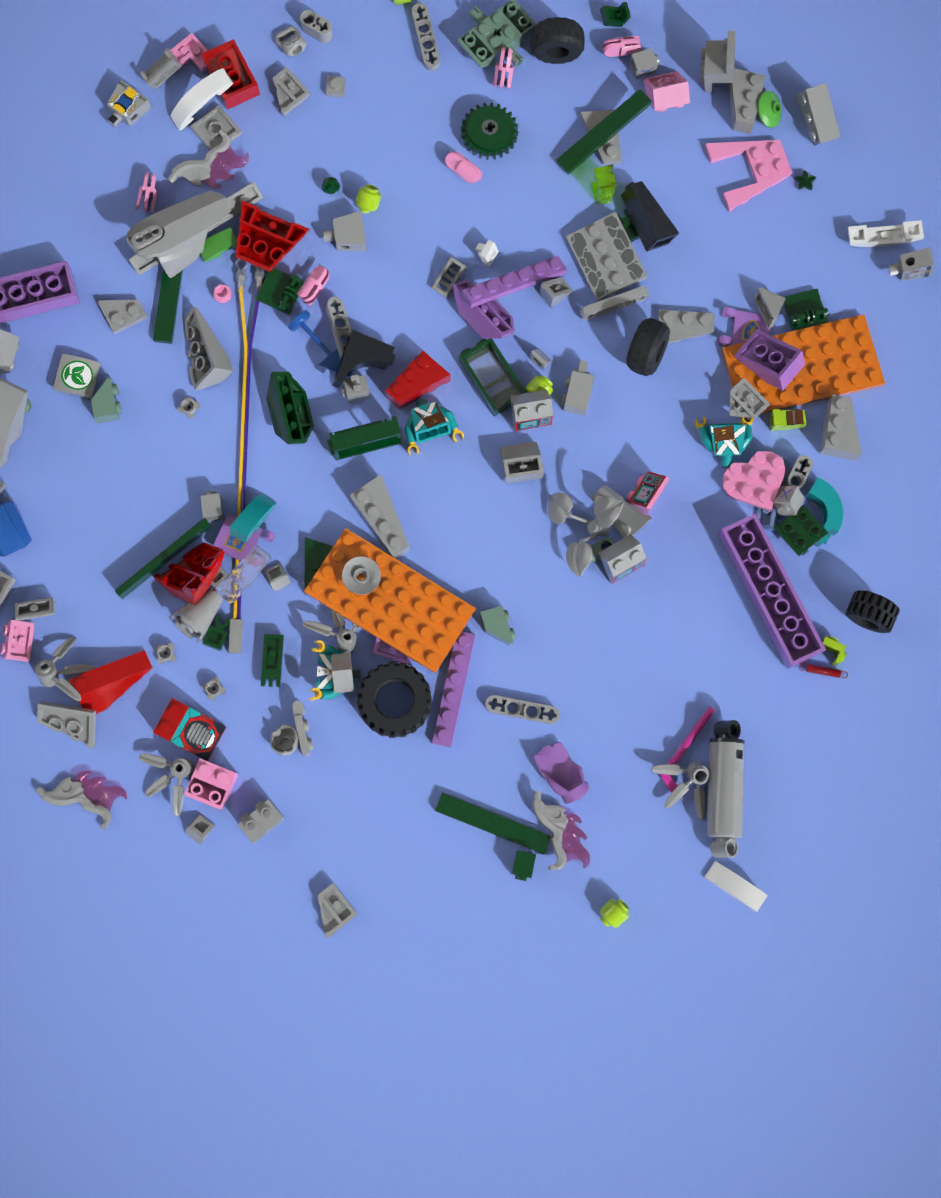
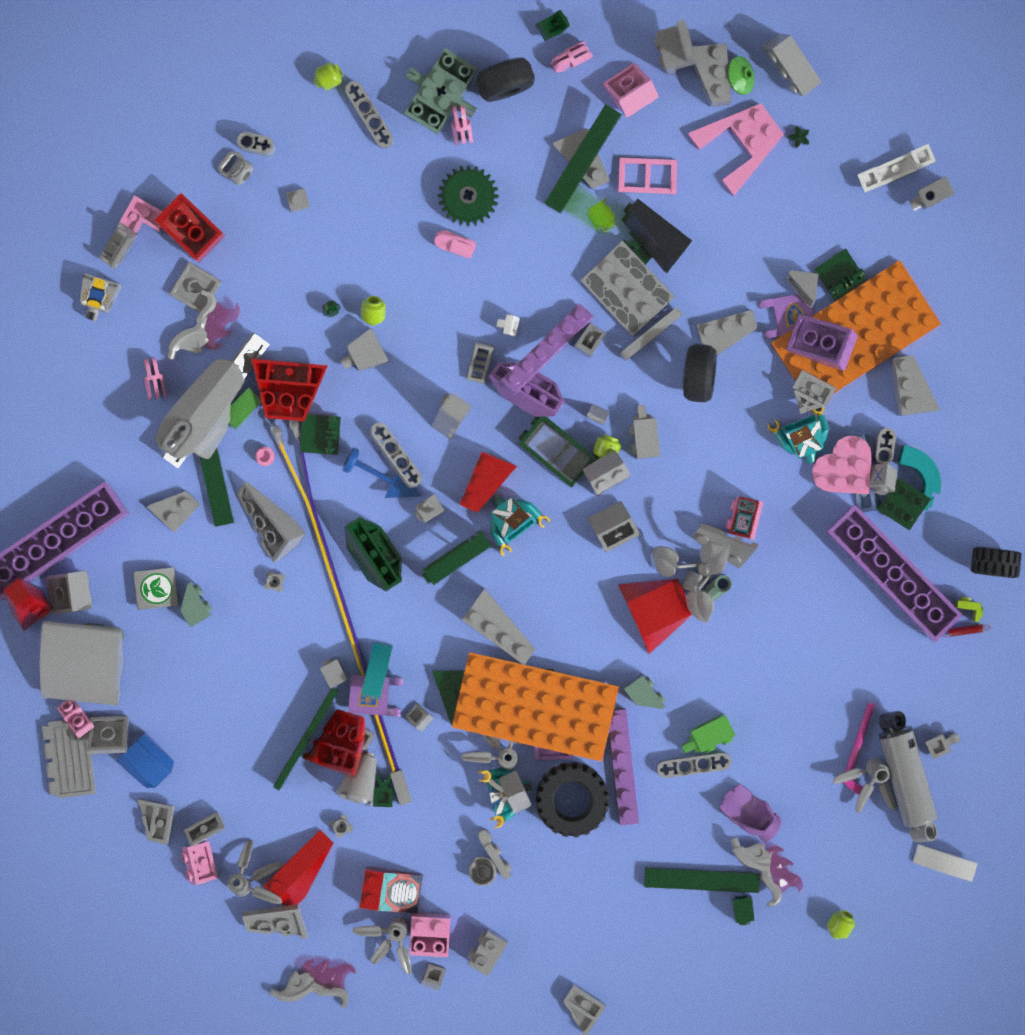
camera: 15 degrees left, 10 degrees up
white slope [170,68,233,131] -> none
light grey plate [202,677,225,700] -> none
clear slope [216,545,272,603] -> none
dark green hinge [261,634,284,687] -> none
light grey wing [273,67,311,117] -> none
bright pink arm [297,266,330,306] -> none
black arch [332,330,395,388] -> none
light grey dish [342,556,381,595] -> none
light grey slope [598,534,647,584] -> none
light grey brick [630,48,659,79] -> none
lime leg [769,409,806,431] -> none
none -> light grey wedge [431,393,472,439]
none -> bright pink window [618,158,677,195]
none -> red wedge [618,578,692,654]
none -> bright green hinge [681,713,736,753]
none -> light grey slope [682,570,703,592]
none -> light grey plate [924,732,961,760]

